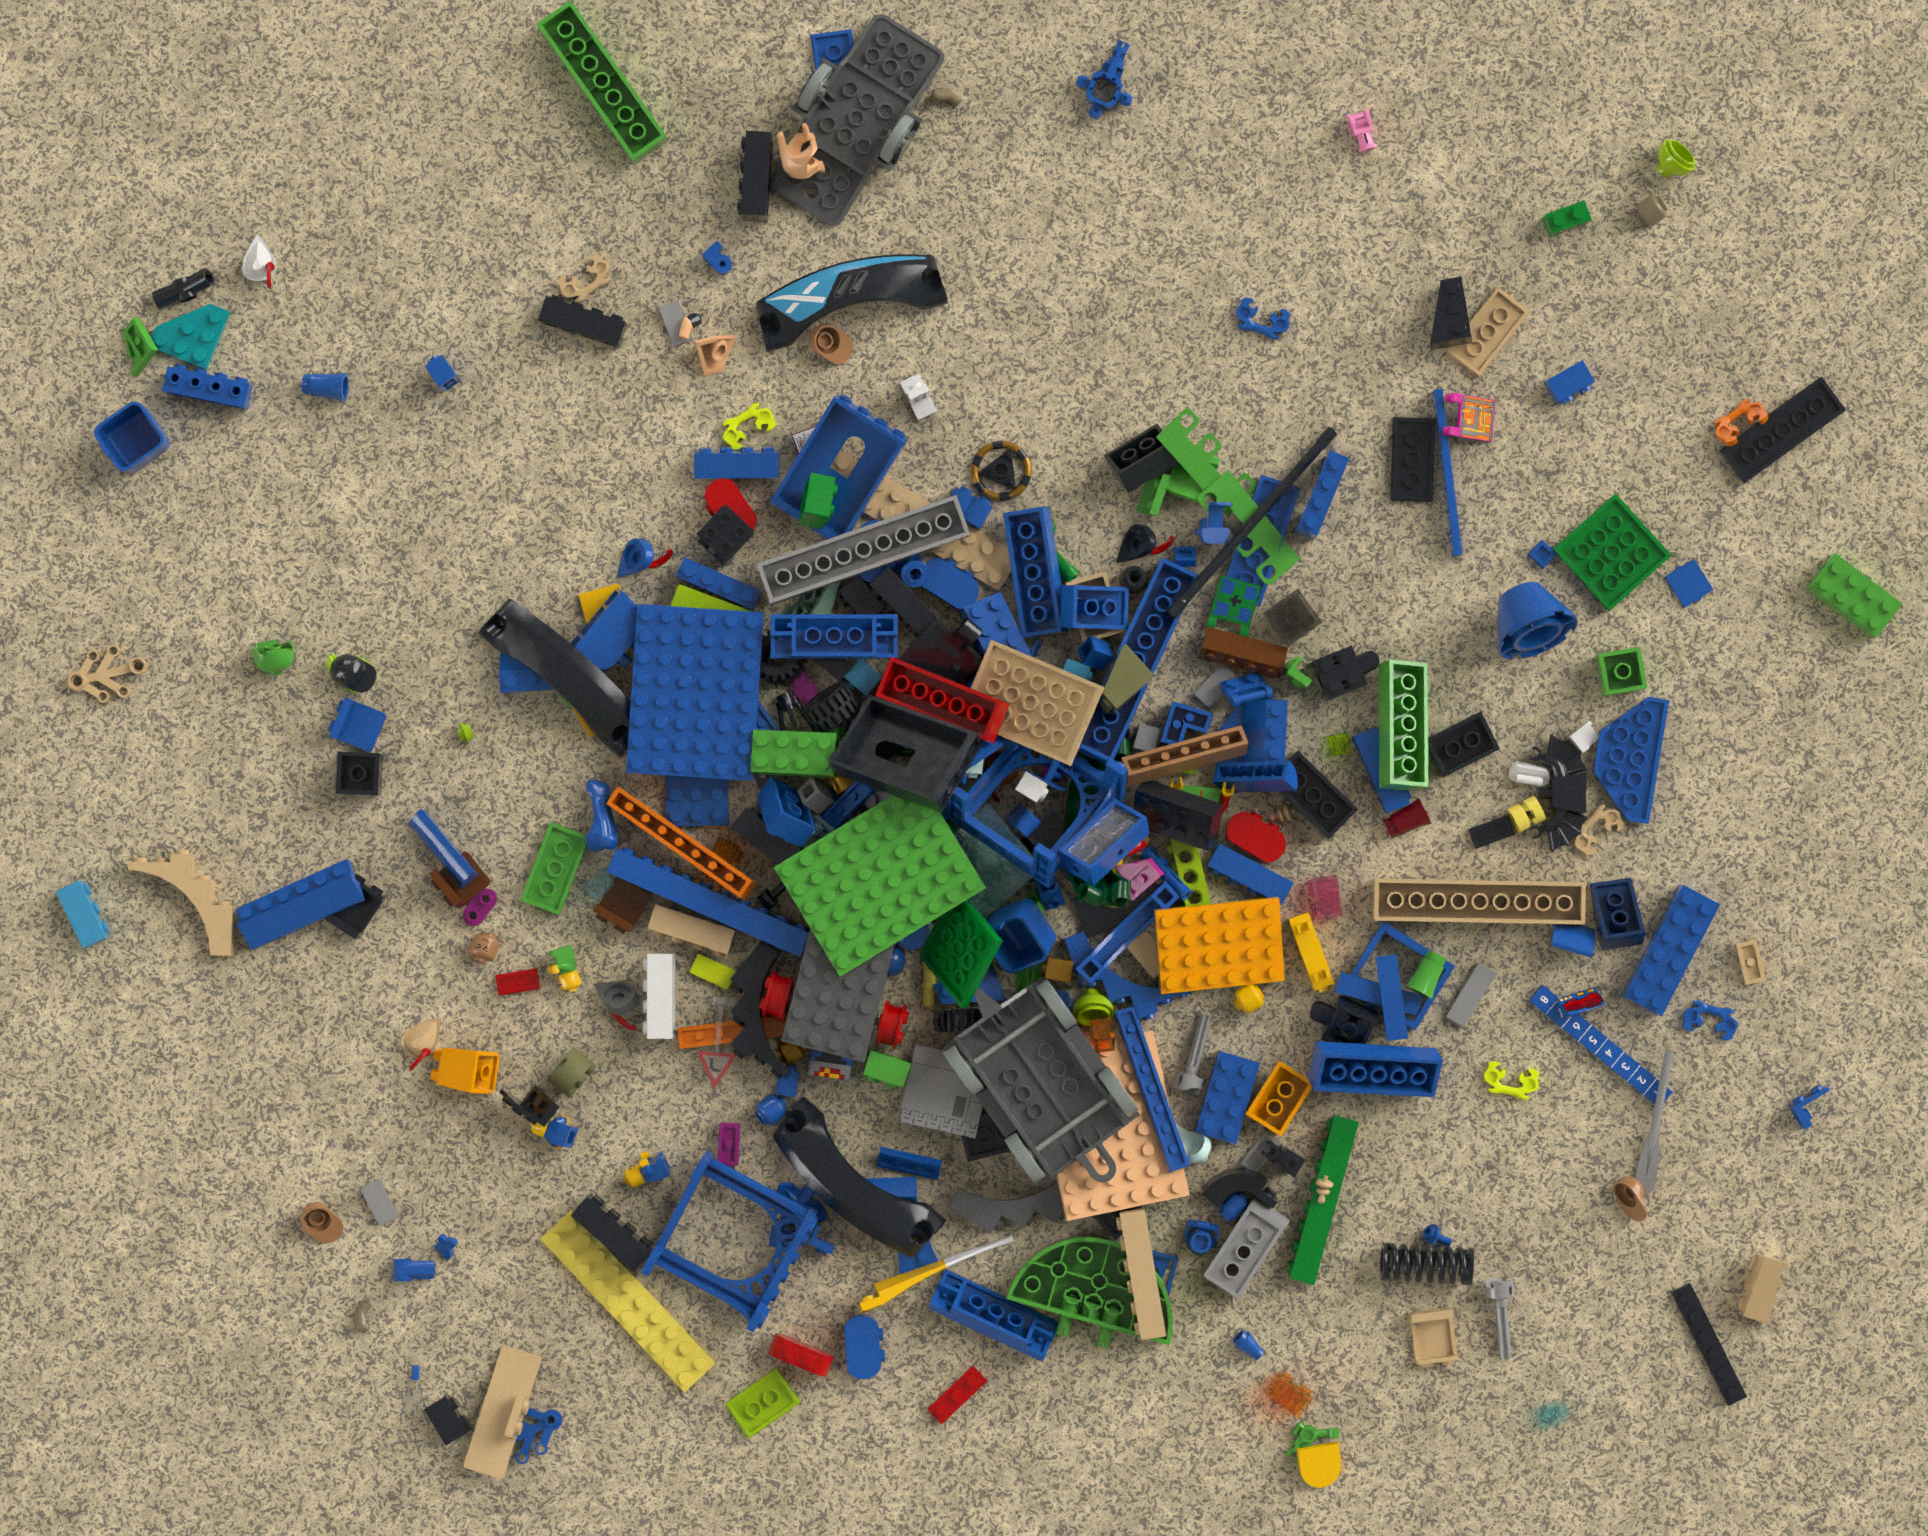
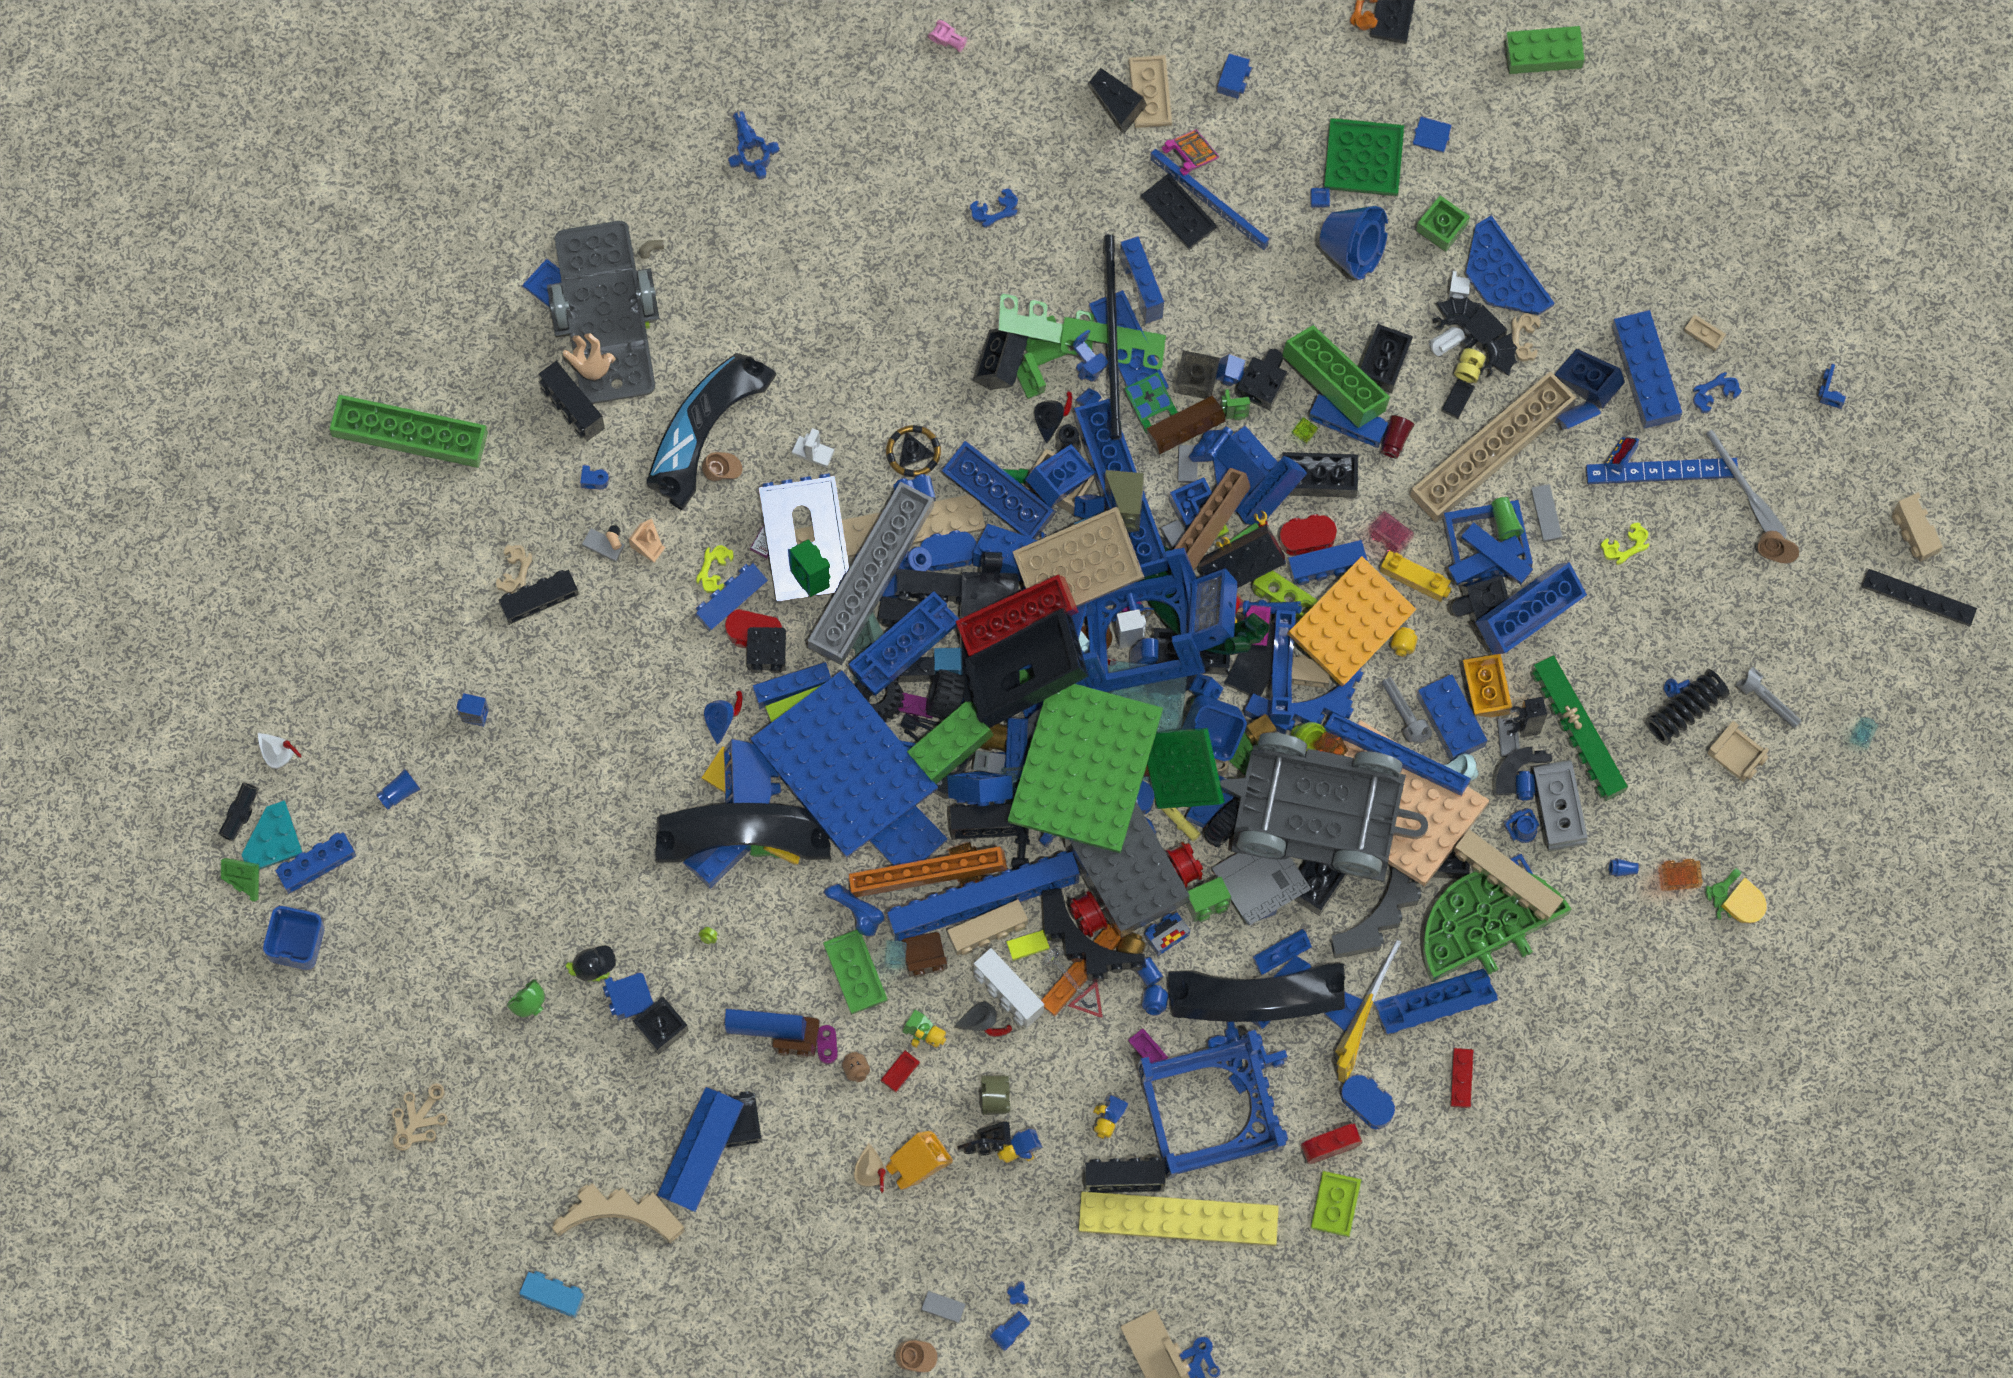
camera: 45 degrees left, 15 degrees down
tan hair [1268,804,1296,821] -> none
none -> blue brick [1216,354,1245,386]

